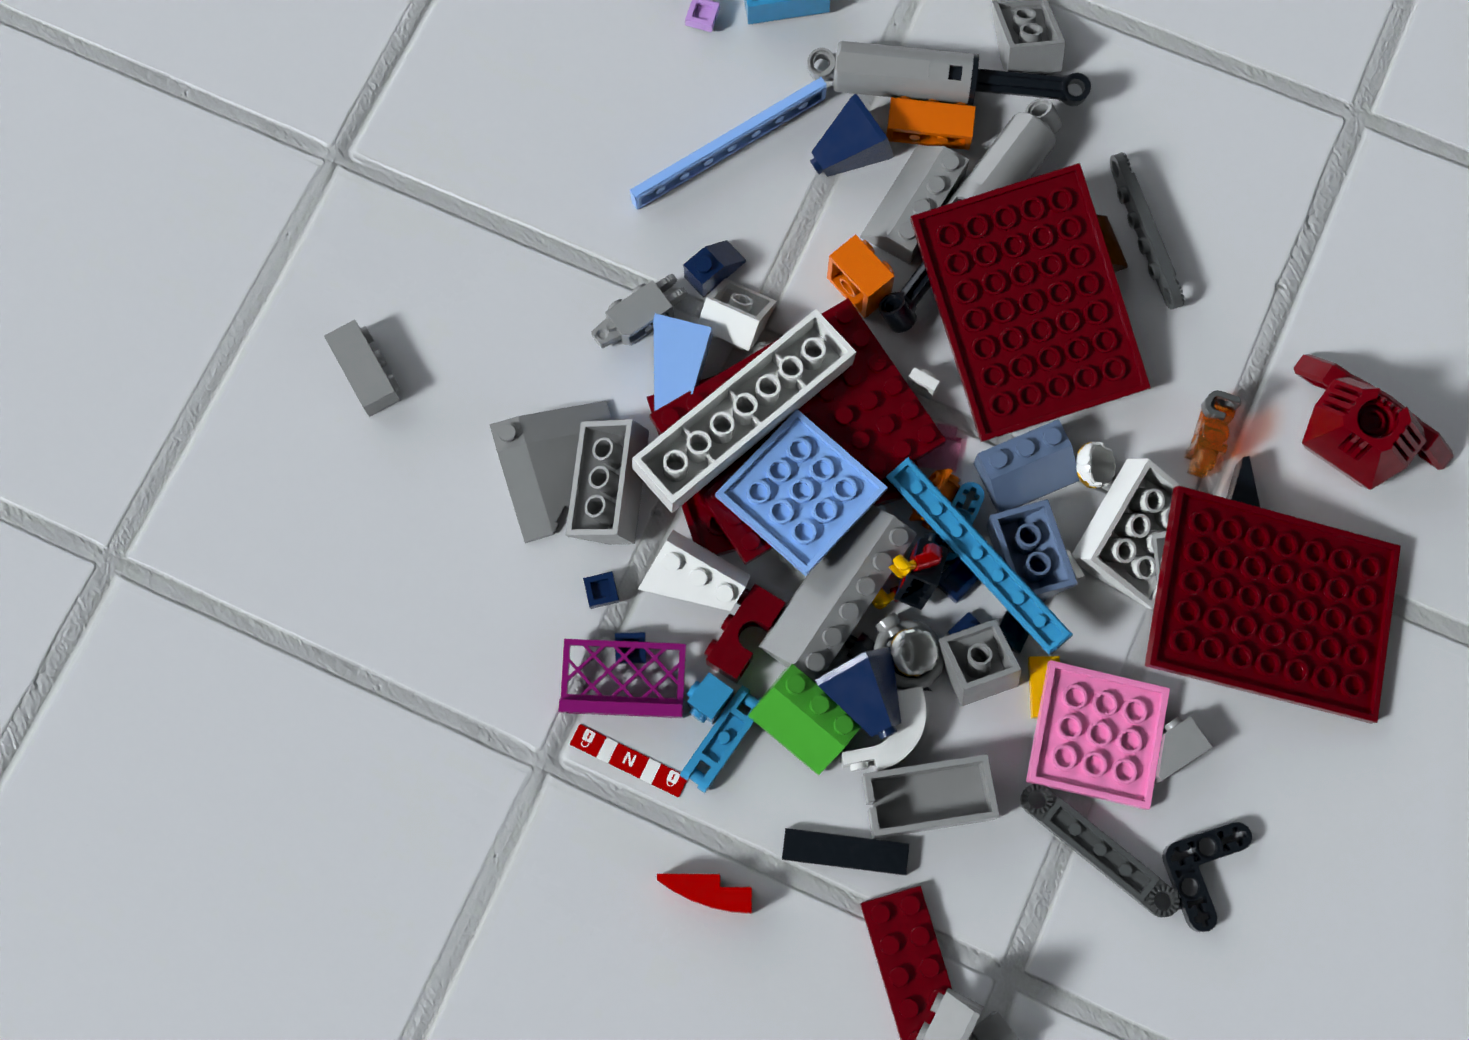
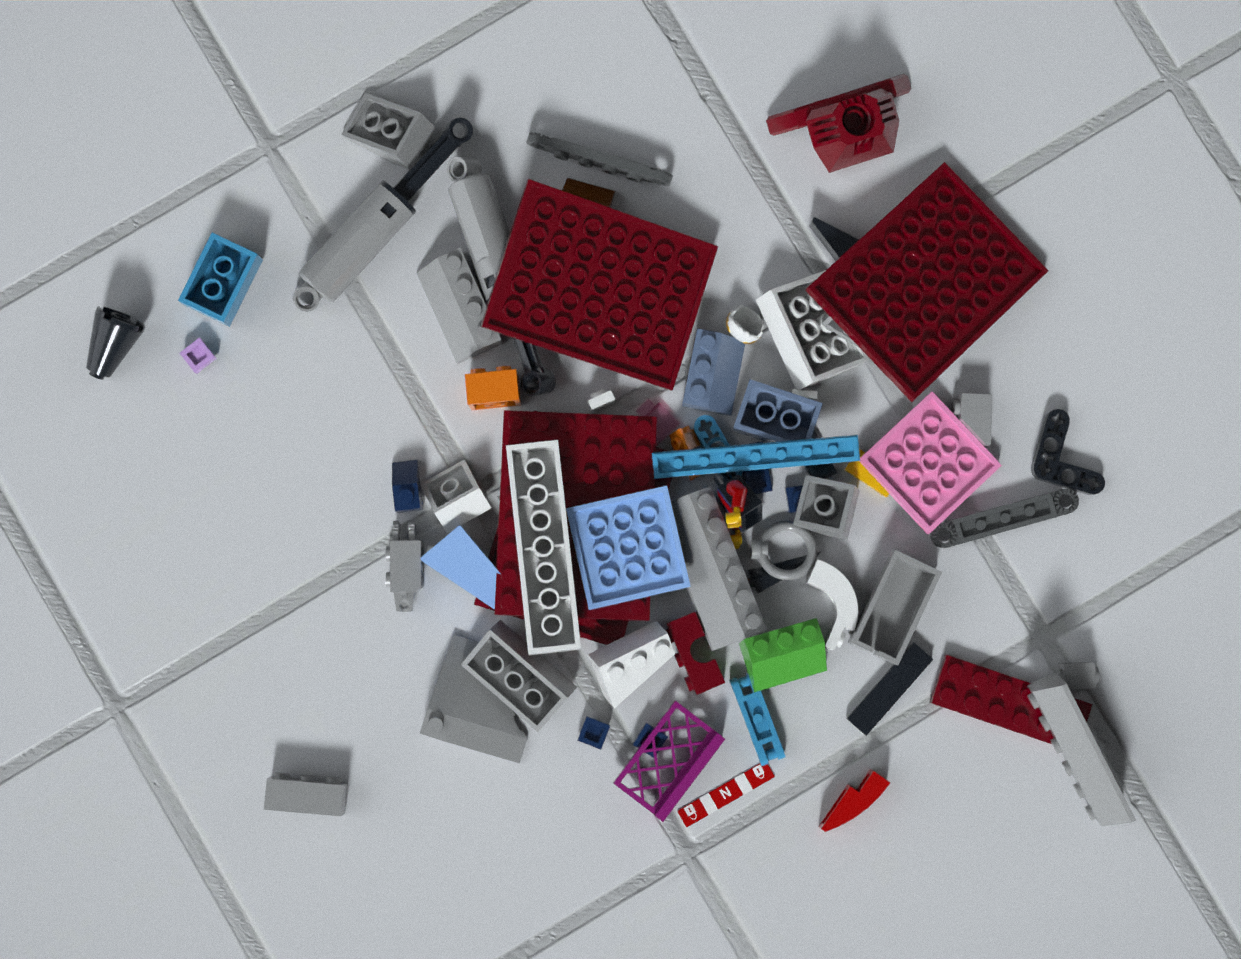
camera: 60 degrees left, 10 degrees up
light blue tile [630,77,827,209] -> none
dark azure brick [686,672,734,724] -> none
dark blue slope [810,94,894,177] -> none
dark blue slope [815,647,901,740] -> none
orange brick [886,96,976,150] -> none
white hair [891,628,939,676] -> none
clear orange hips [1184,390,1241,478] -> none

